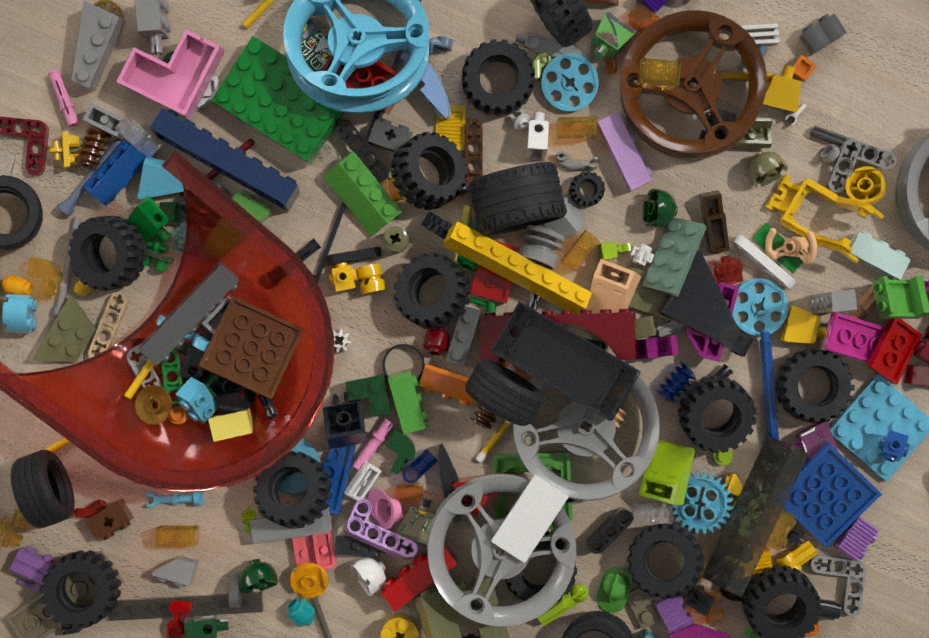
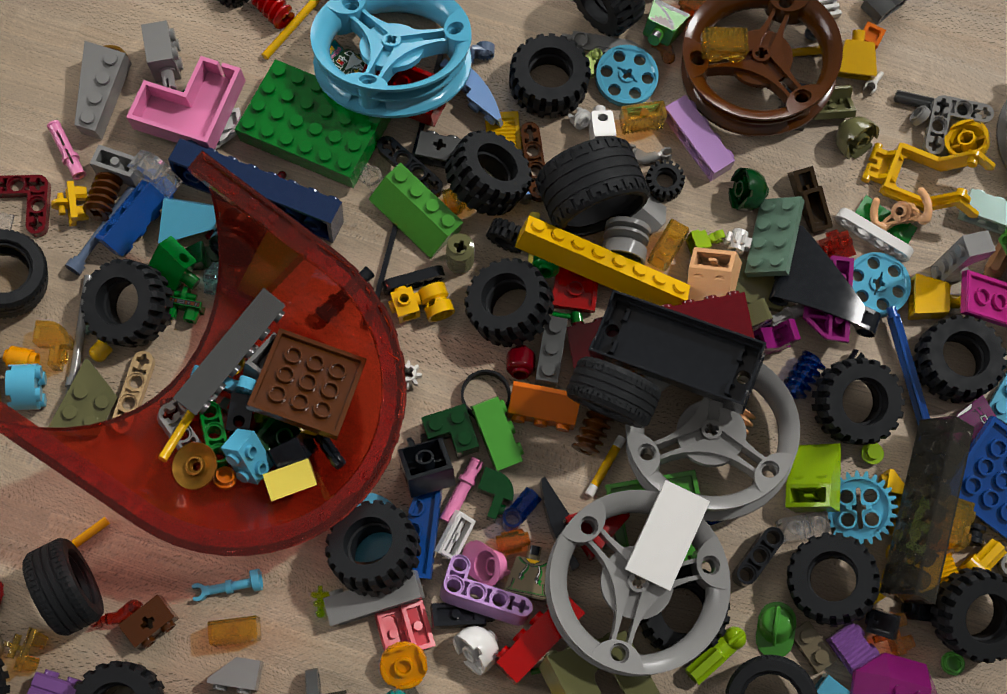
camera: 15 degrees left, 15 degrees down
dark green cylinder [239,559,278,593] -> none

